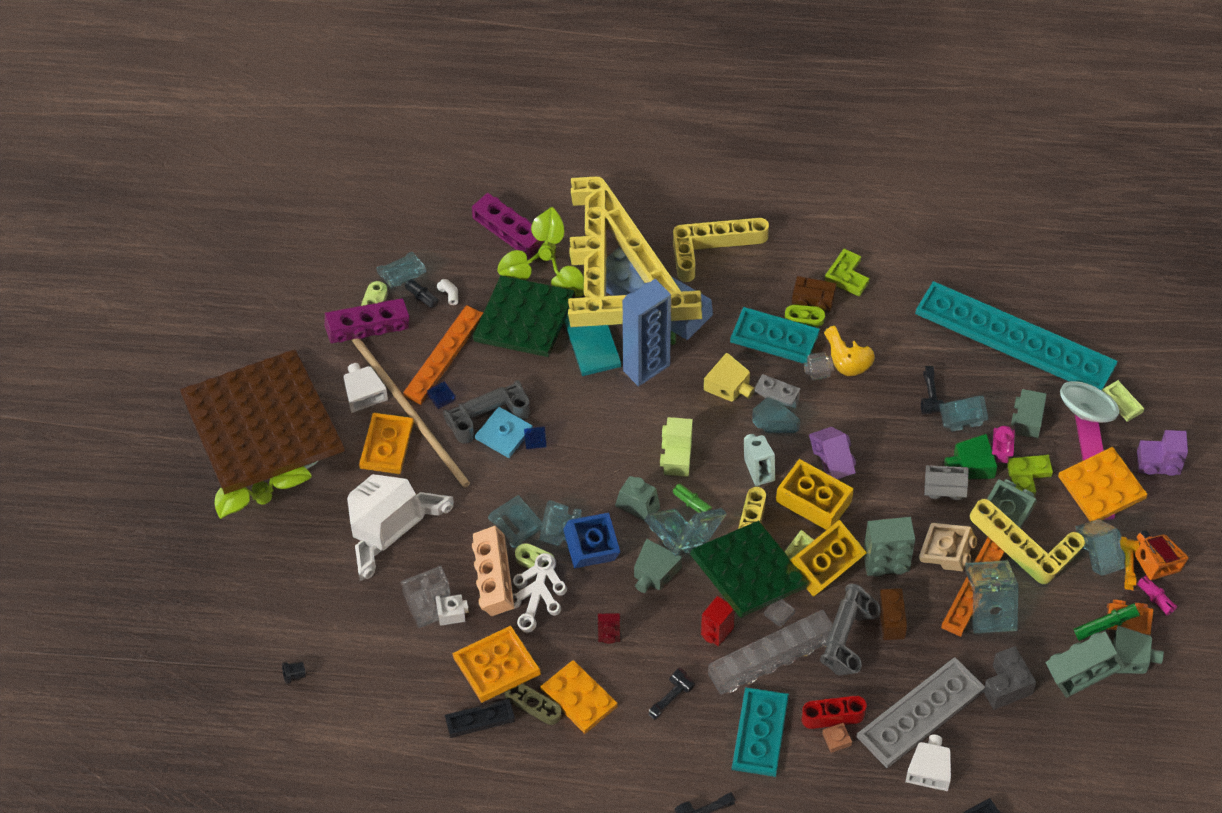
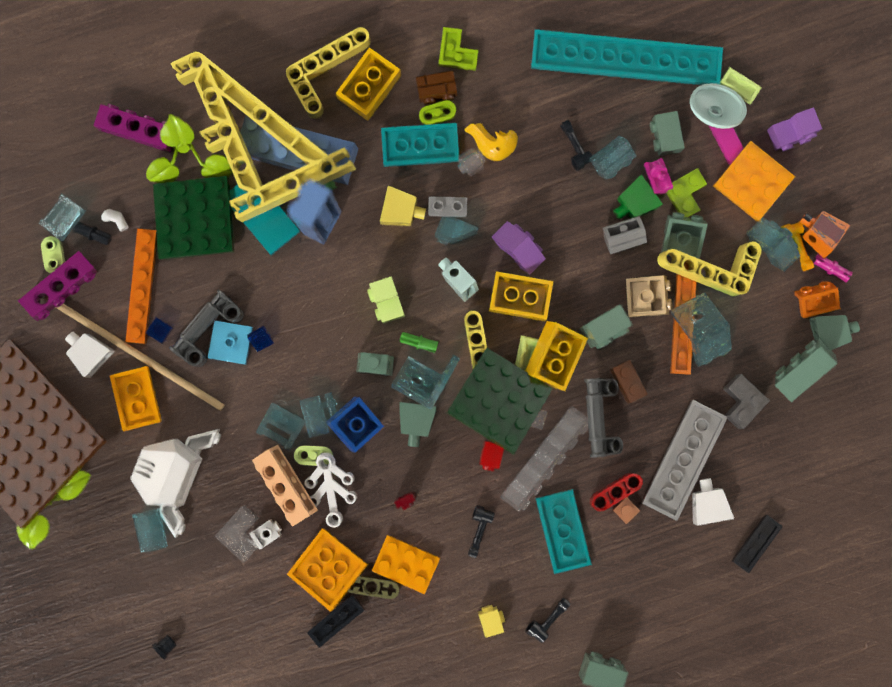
camera: 25 degrees left, 30 degrees up
green pin [1073,603,1140,641] -> none
none -> clear light blue brick [132,509,168,553]
none -> yellow brick [336,47,401,121]
none -> light yellow brick [478,605,505,638]

